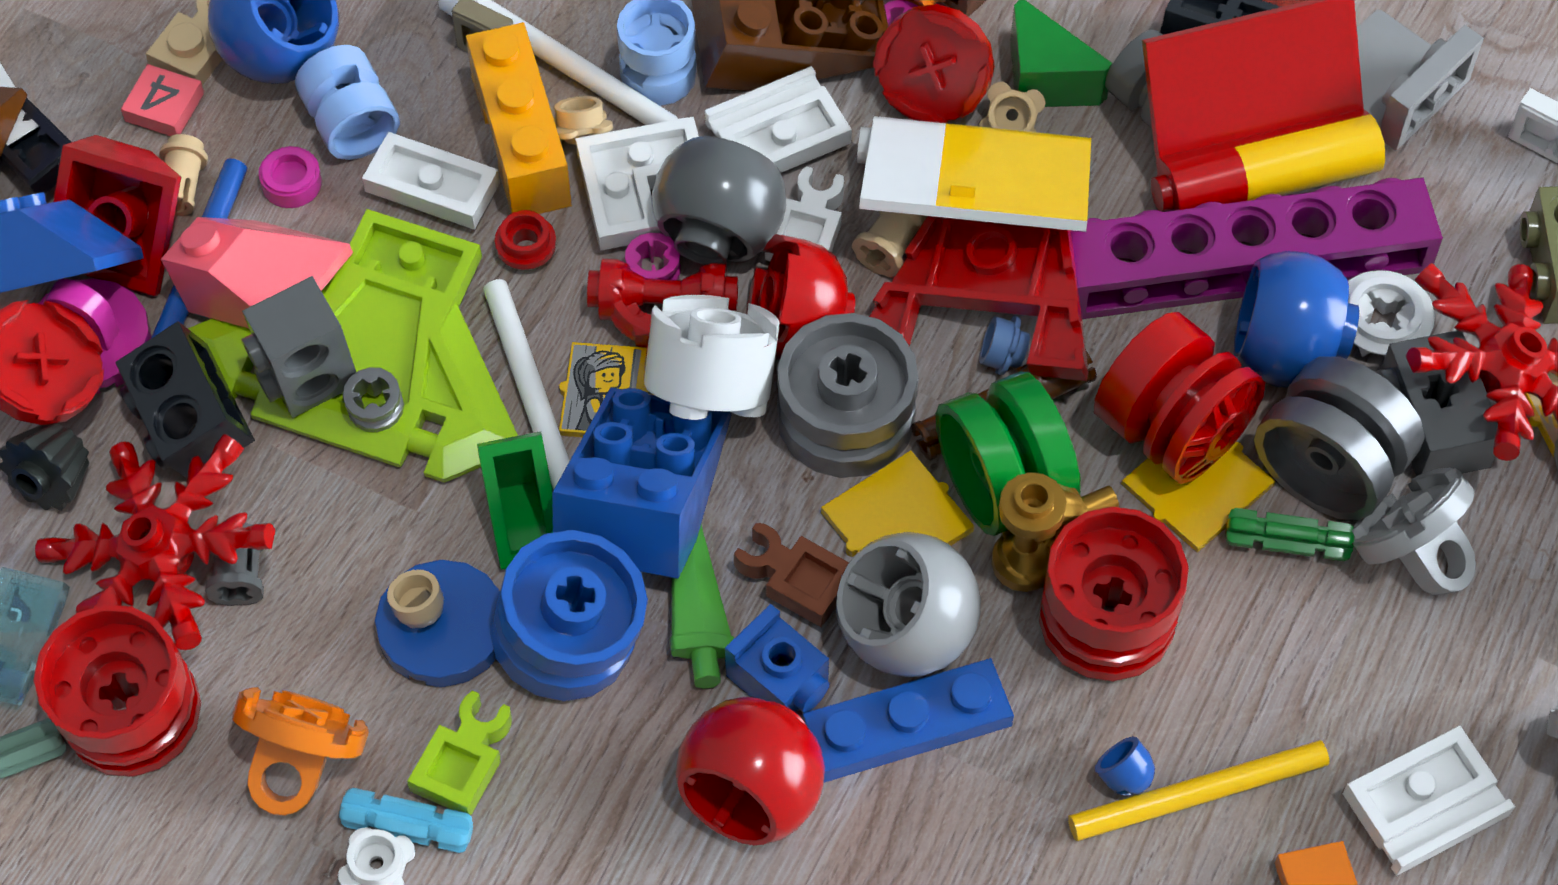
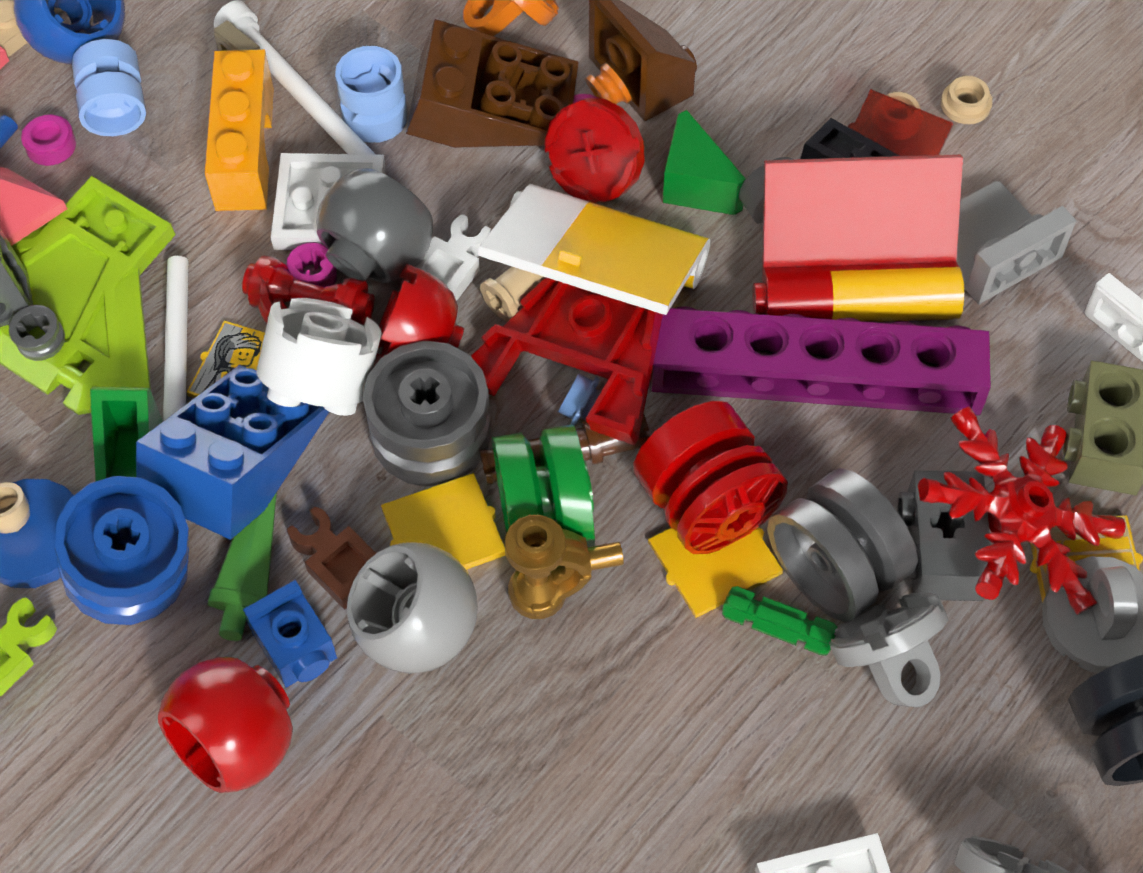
camera: 15 degrees right, 0 degrees up
white plate [362,132,500,230] -> none
red plate [495,210,556,270] -> none
tan plate [553,96,613,145] -> none
white plate [705,66,852,173] -> none
blue plate [803,658,1014,783] -> none
tan plate [979,82,1045,132] -> none
red wheel [1039,506,1189,681] -> none
yellow bar [1068,740,1330,841] -> none
blue hinge [1095,737,1155,796] -> none
blue wheel [1233,250,1359,388] -> none
white gear [1348,270,1435,357] -> none

